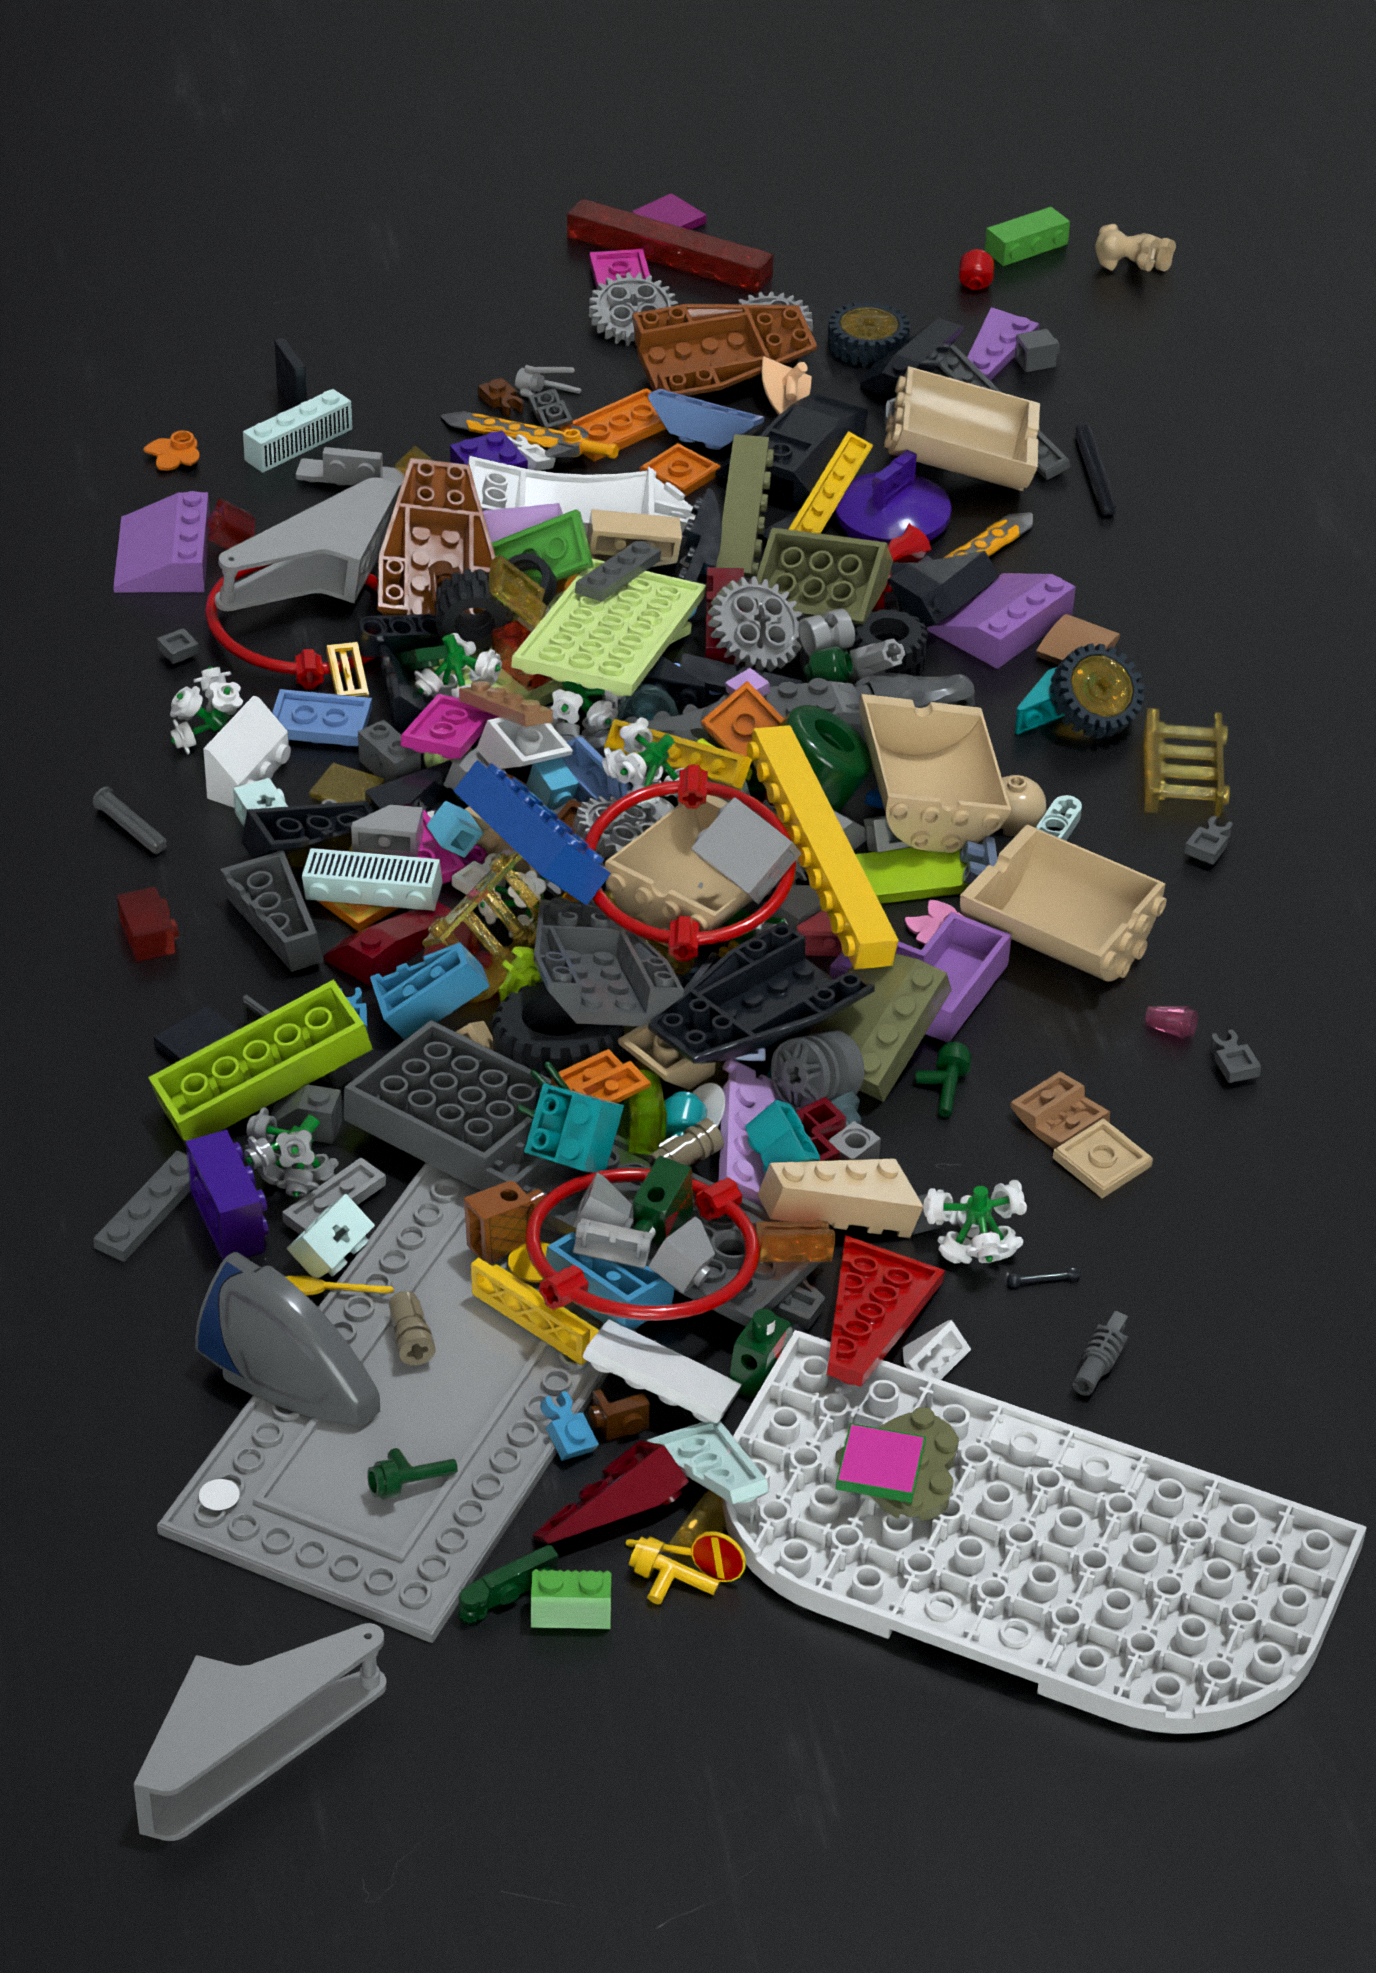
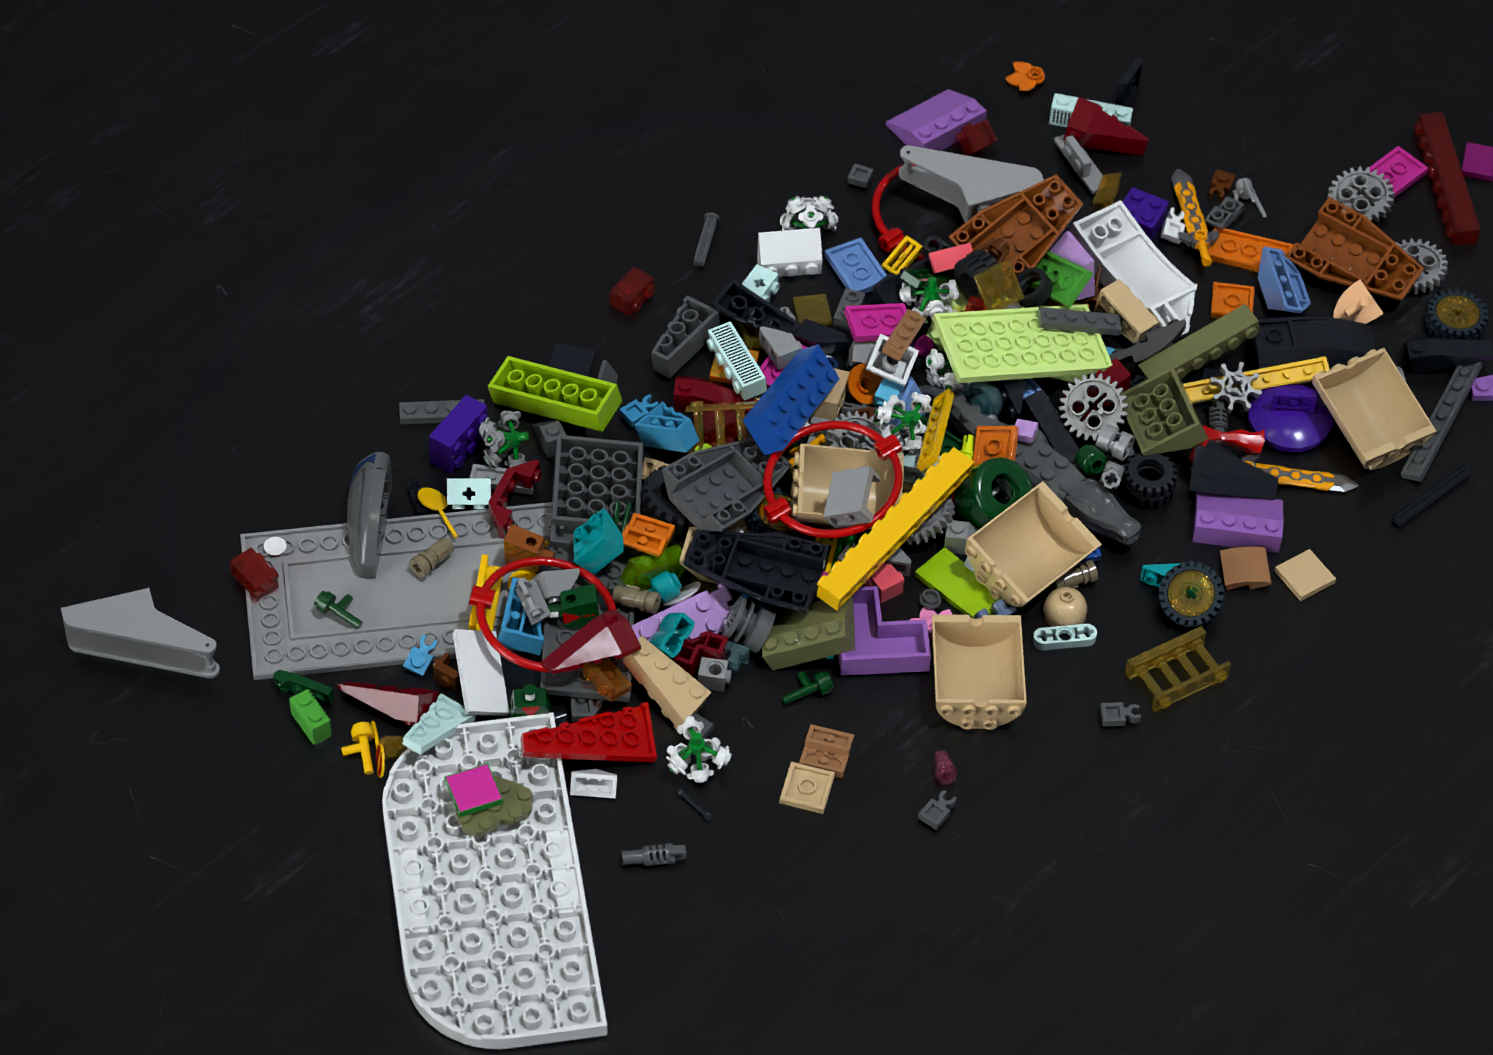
camera: 55 degrees right, 10 degrees up
light grey slope [648,1217,715,1293] -> none
none -> clear red brick [230,547,279,601]
none -> dark red slope [489,460,542,539]
none -> dark red wedge [541,609,641,674]
none -> dark grey plate [919,589,941,609]
none -> coral slope [928,243,973,274]
none -> dark red wedge [1063,97,1149,156]
none -> light grey gear [1209,362,1262,414]
none -> tan tile [1274,549,1336,601]

